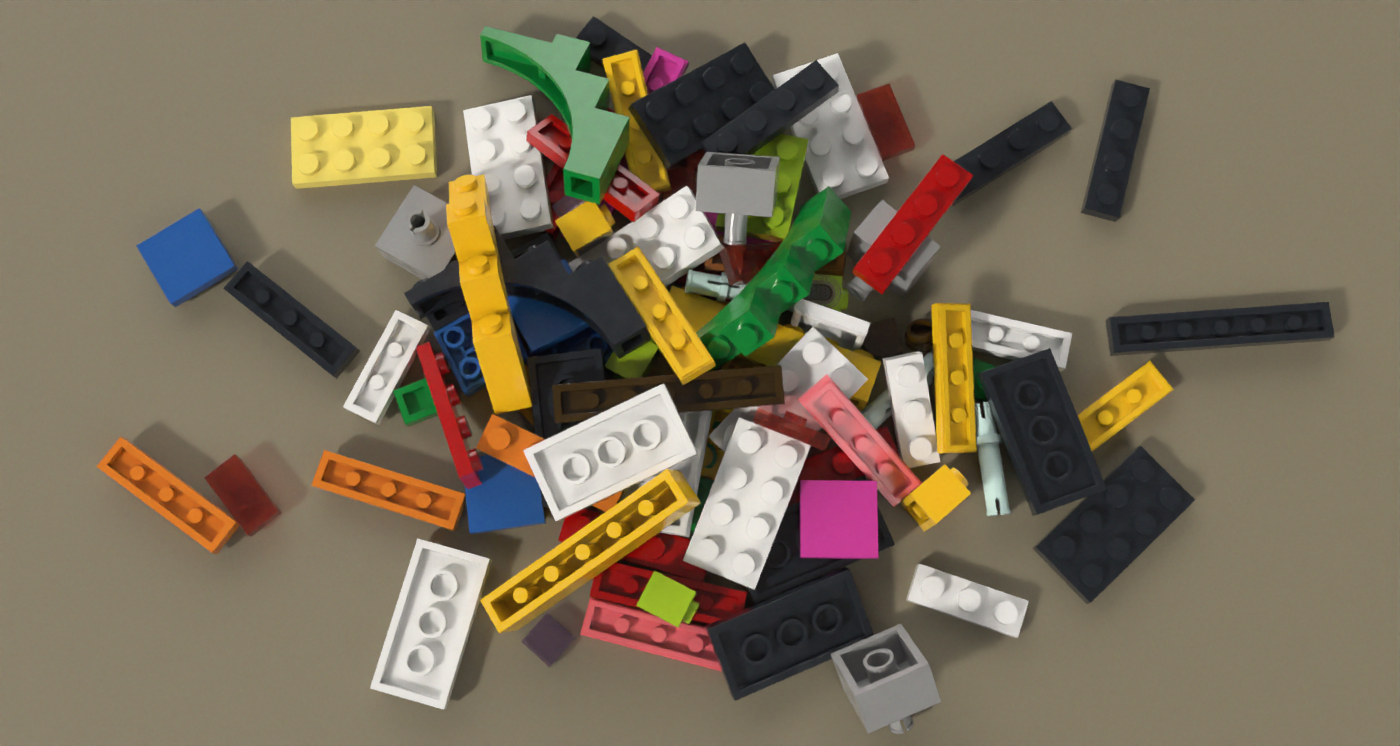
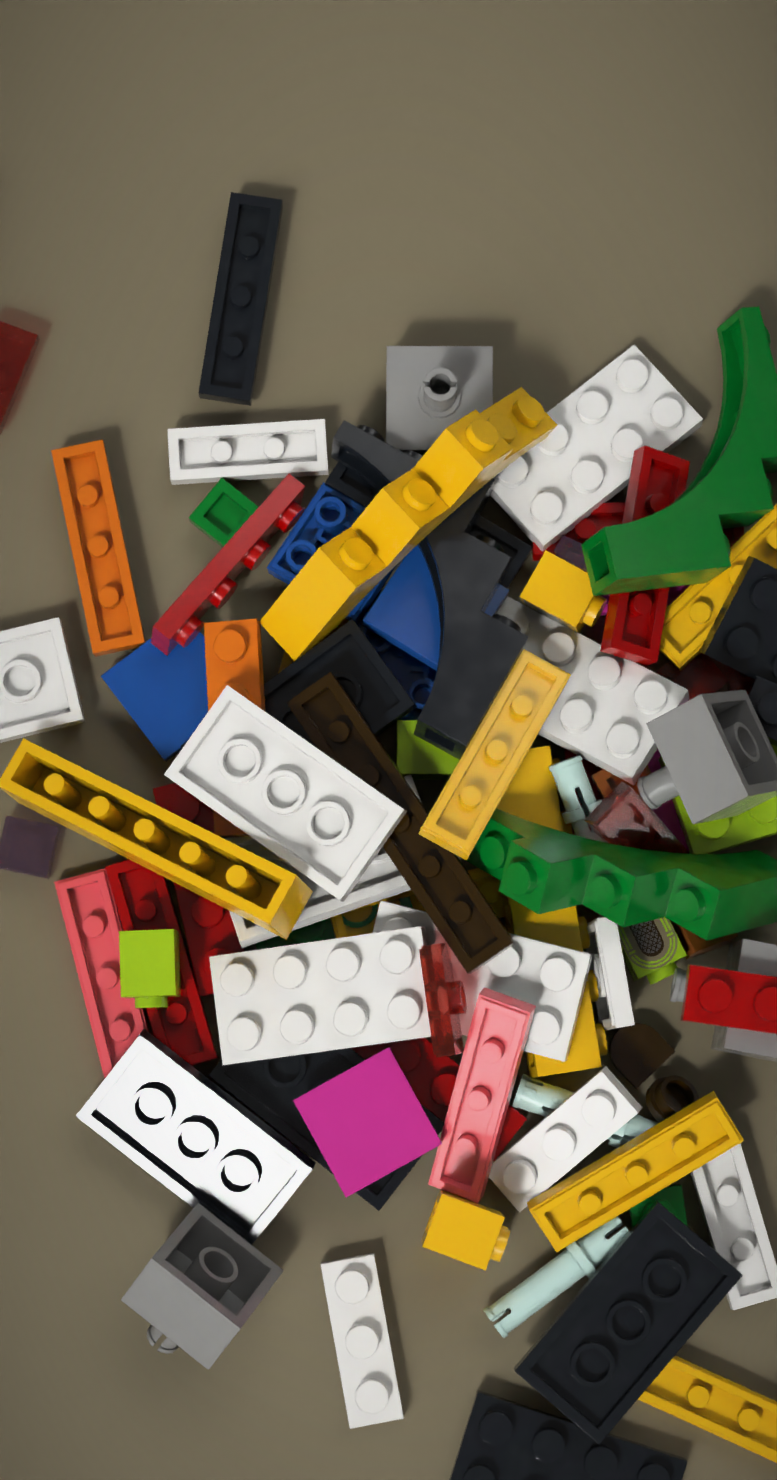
camera: 60 degrees right, 5 degrees up
blue tile [136,208,238,307] -> none
light yellow plate [291,106,437,189] -> none

